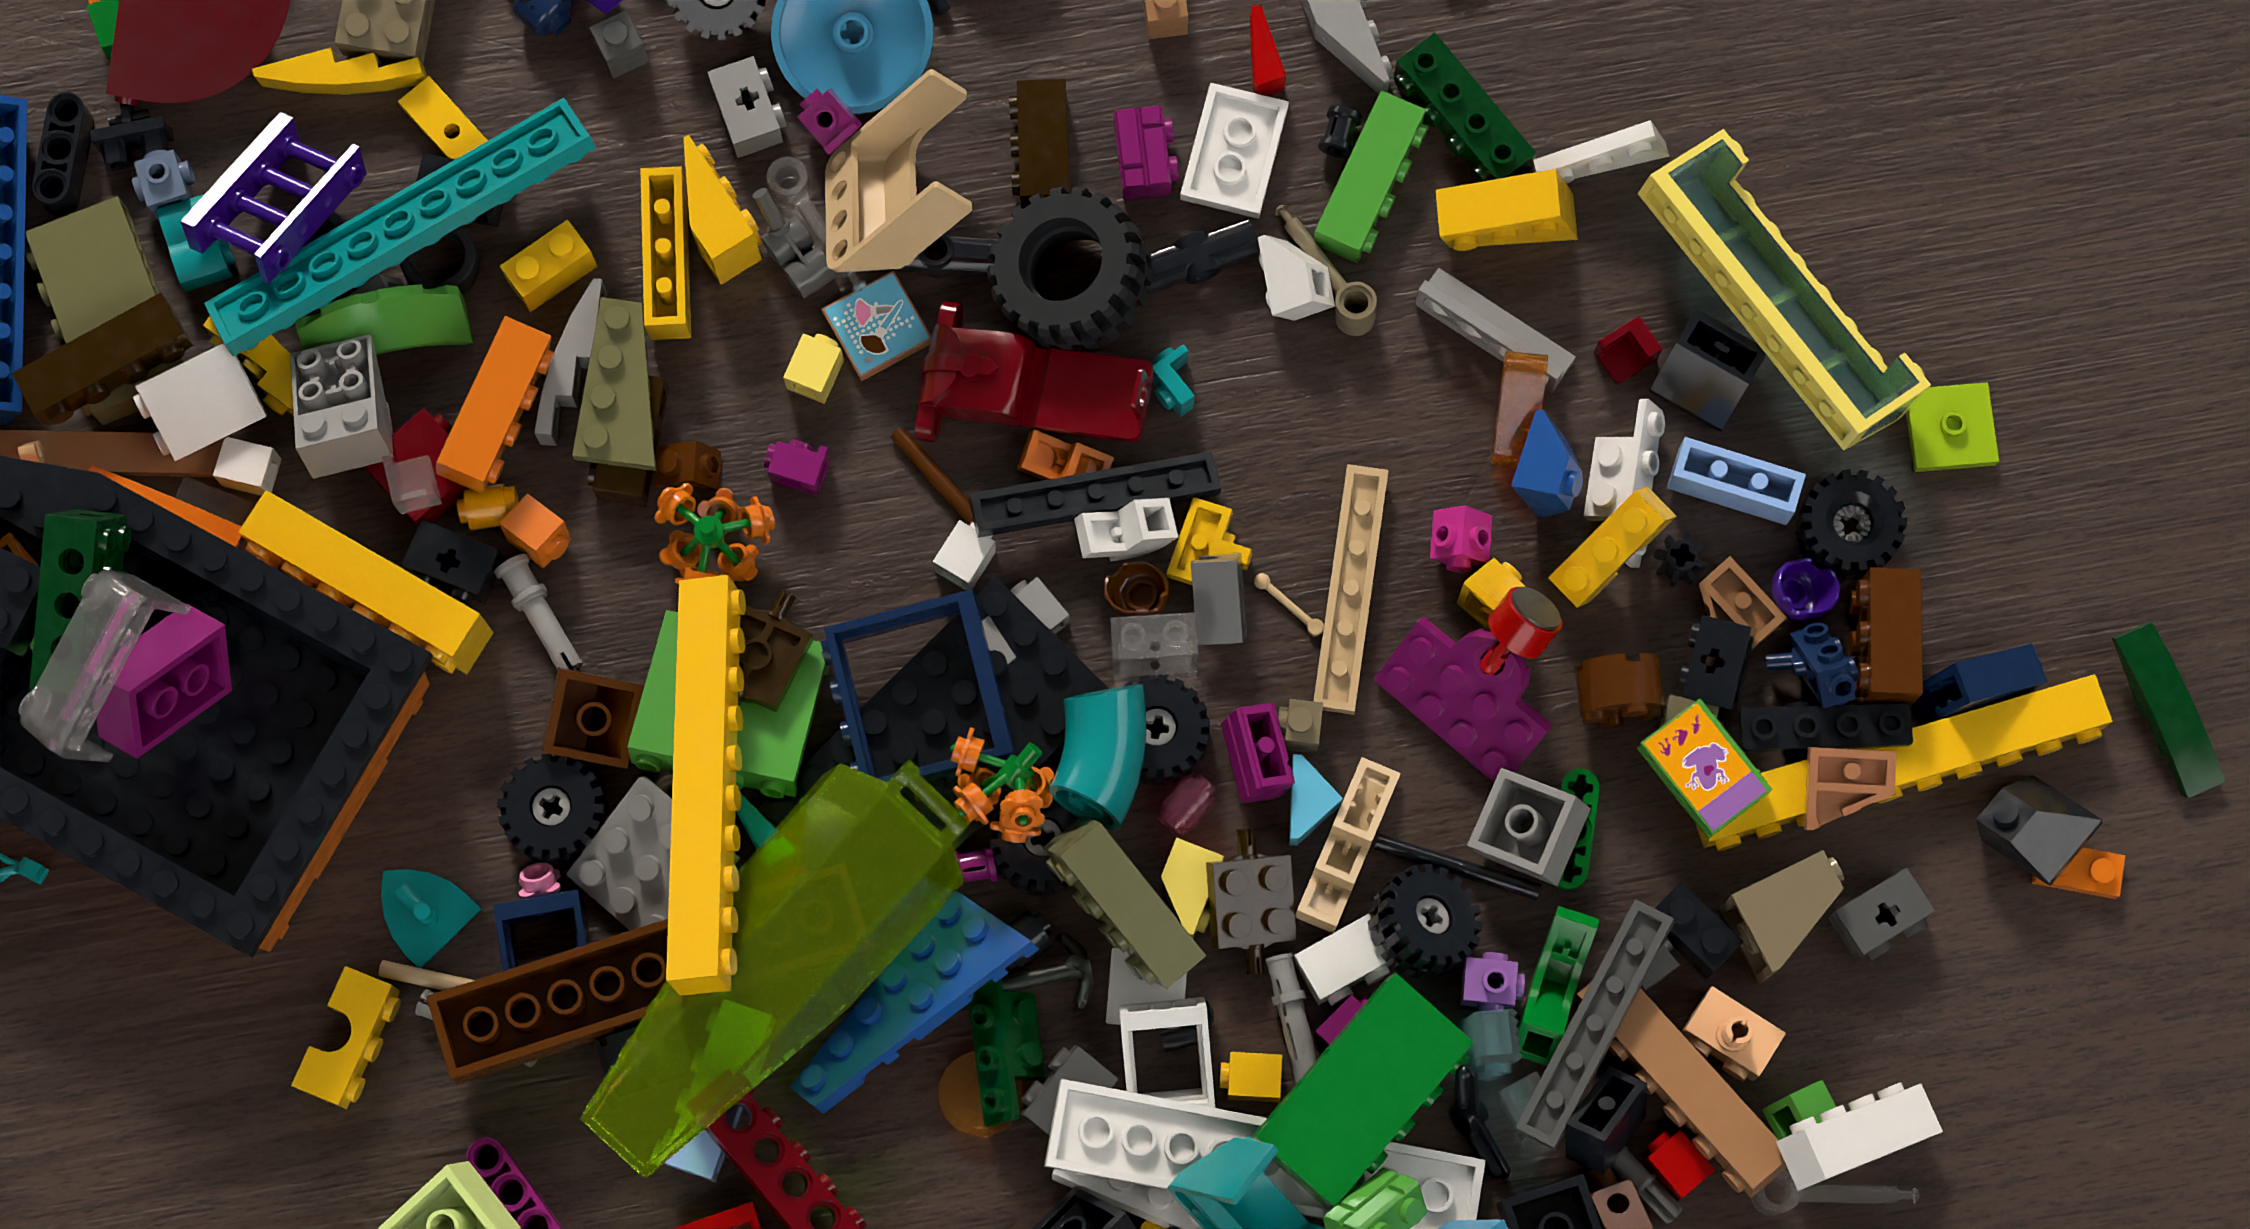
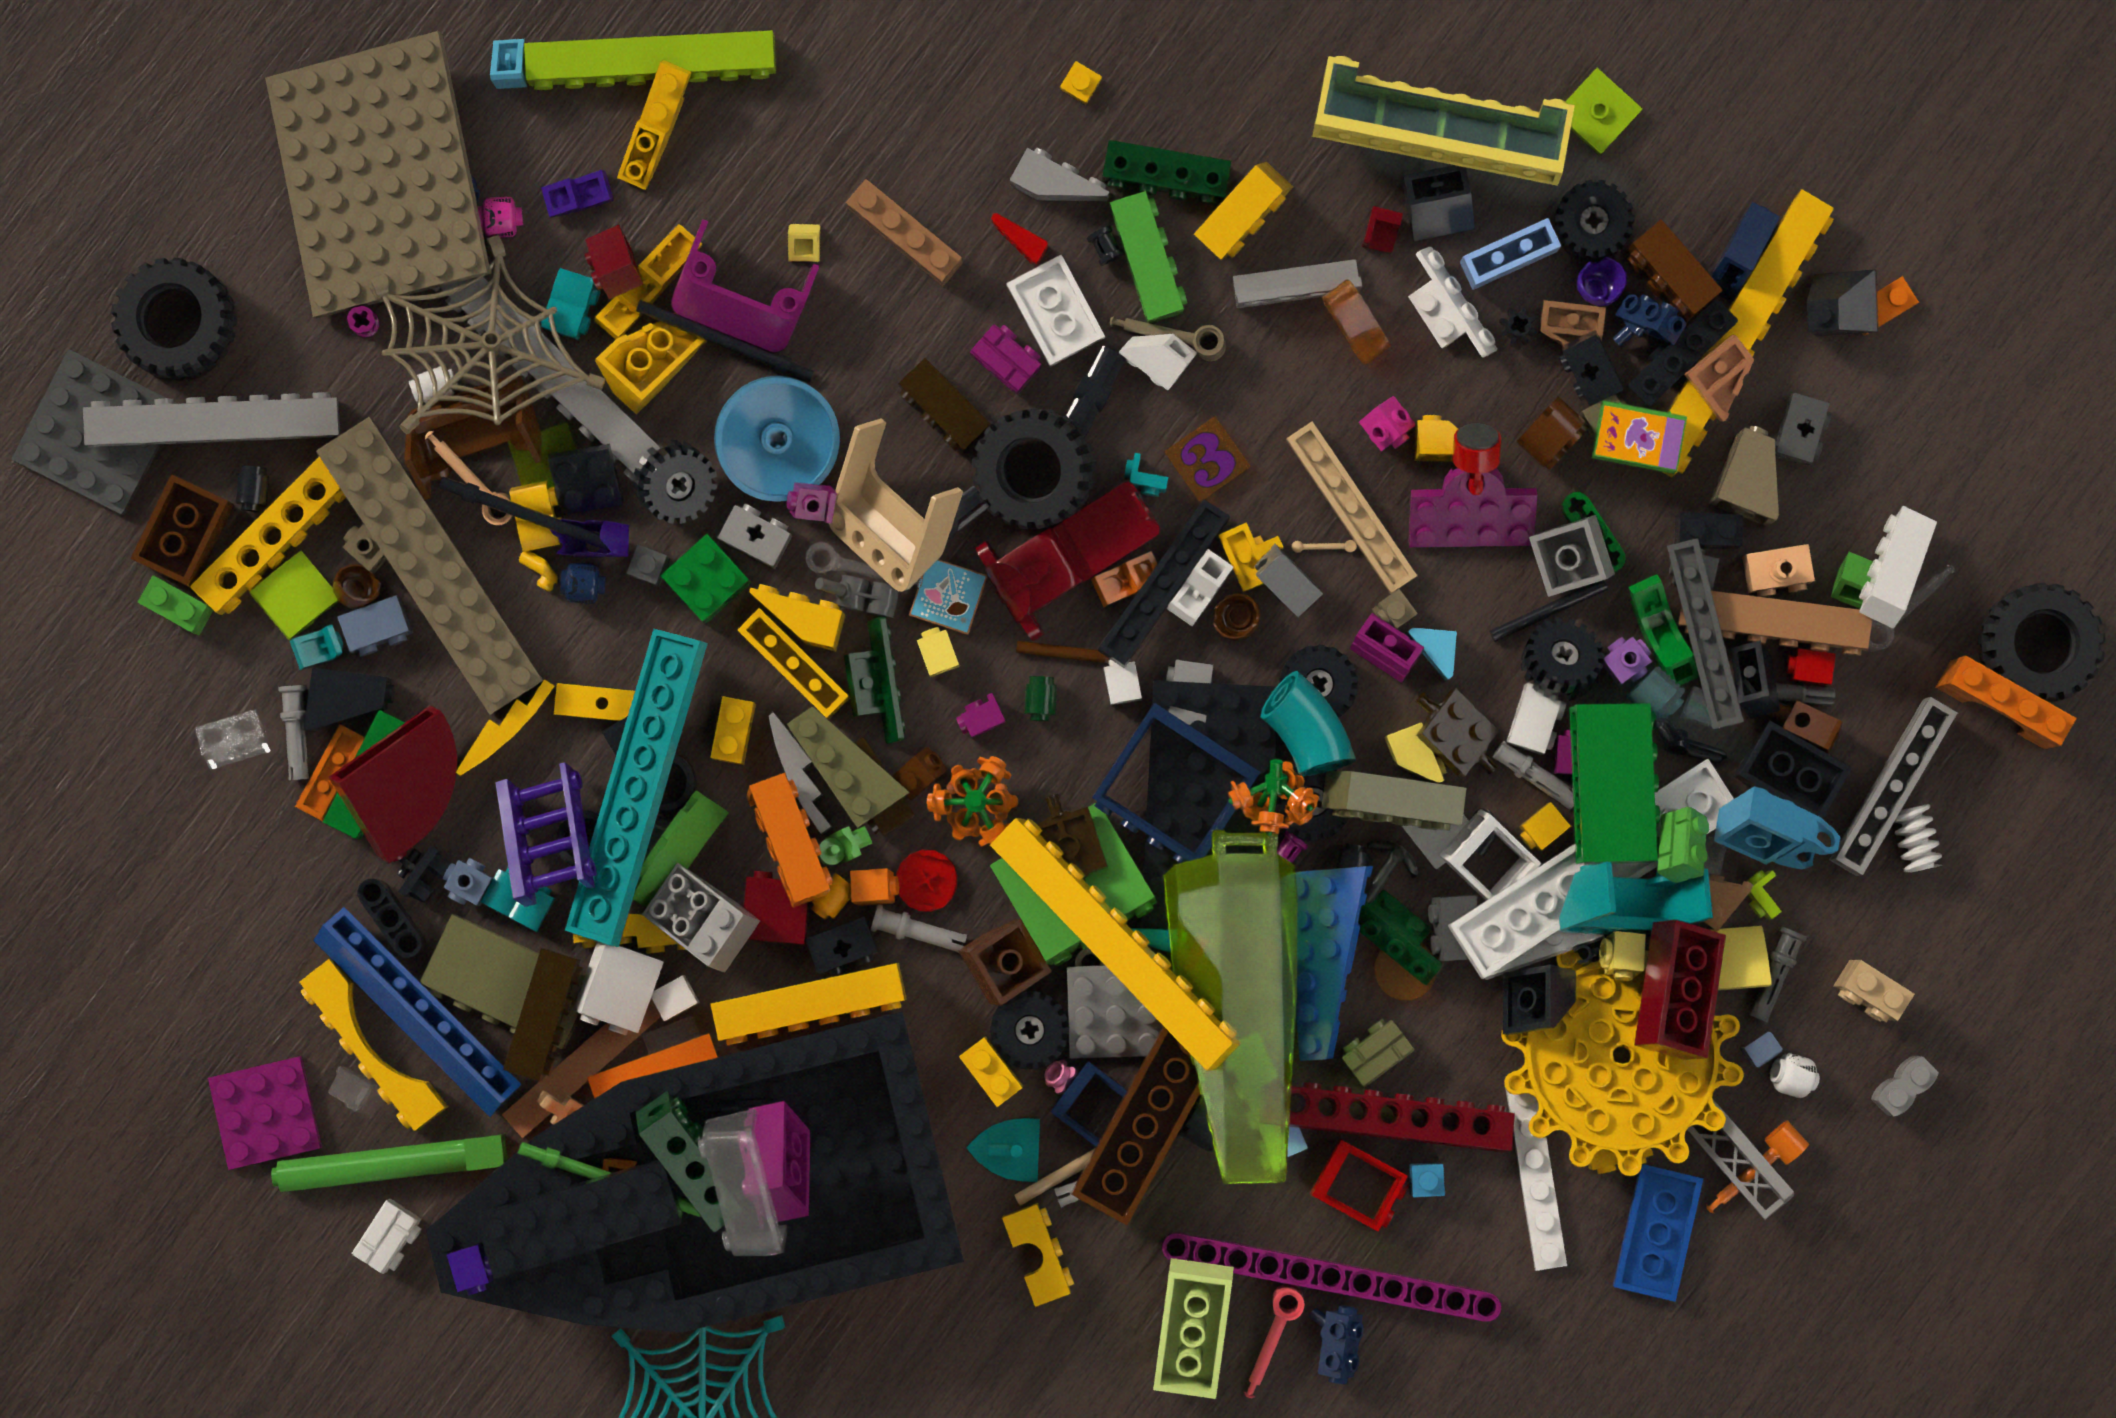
camera: 40 degrees left, 10 degrees up
clear panel [382,455,442,514] -> none
clear window [1110,612,1199,681] -> none
clear pink brick [1156,774,1218,838] -> none
tan slope [1295,757,1401,933] -> none
blue slope [1511,409,1583,518] -> none
white wing [1533,120,1670,184] -> none
yellow arch [1548,486,1676,608] -> none
dark green slope [2112,621,2226,798] -> none
none -> green brick [660,534,751,625]
none -> bright green hips [818,826,872,866]
none -> dark green bracket [844,617,905,744]
none -> red tile [896,850,958,912]
none -> yellow brick [959,1036,1023,1107]
none -> dark green brick [1024,676,1057,721]
none -> tile [1164,416,1251,503]
none -> olive brick [1341,1019,1414,1088]

